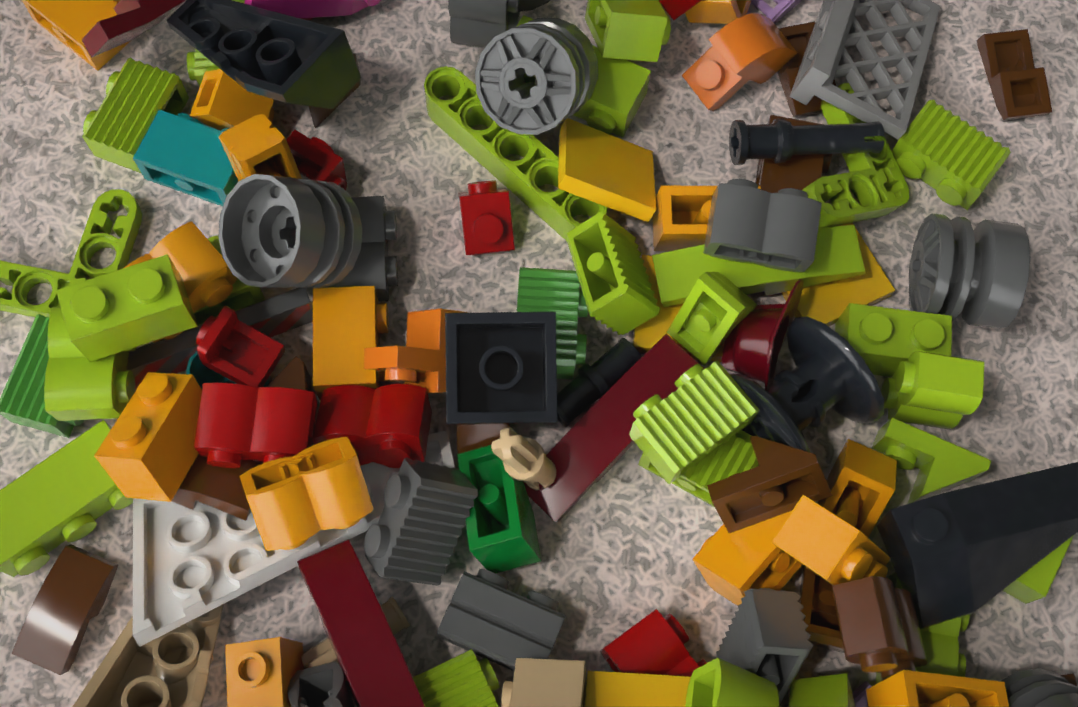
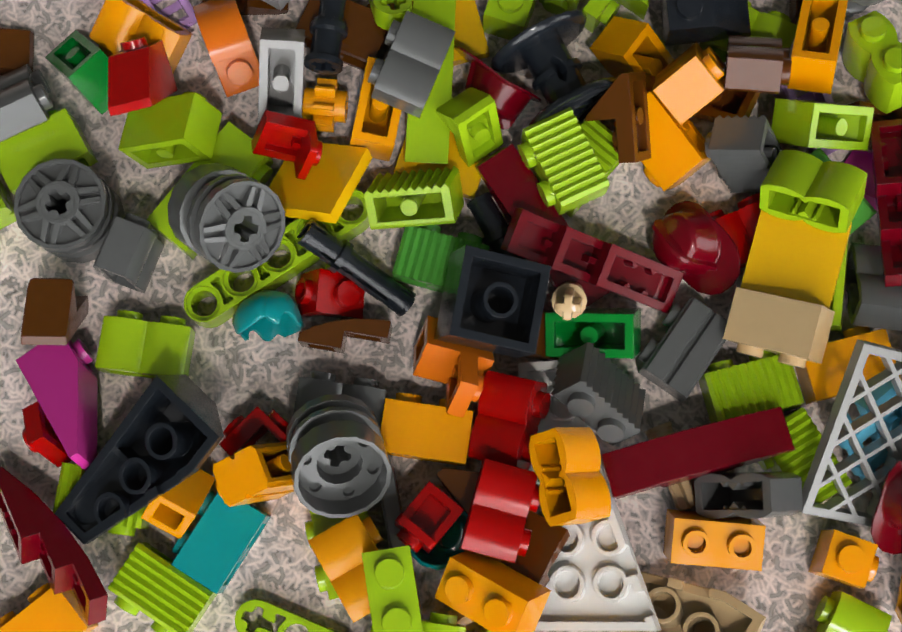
camera: 75 degrees left, 10 degrees up
none -> lime brick [95,310,196,379]
none -> teal hair [232,290,305,341]
none -> red bracket [251,110,323,180]
none -> light grey brick [258,27,305,125]
none -> black pin [296,219,416,316]
none -> reddish brown slope [298,319,392,354]
none -> light orange gear [302,78,349,133]
none -> dark red slope [500,208,684,314]
none -> dark red piece [651,201,741,295]

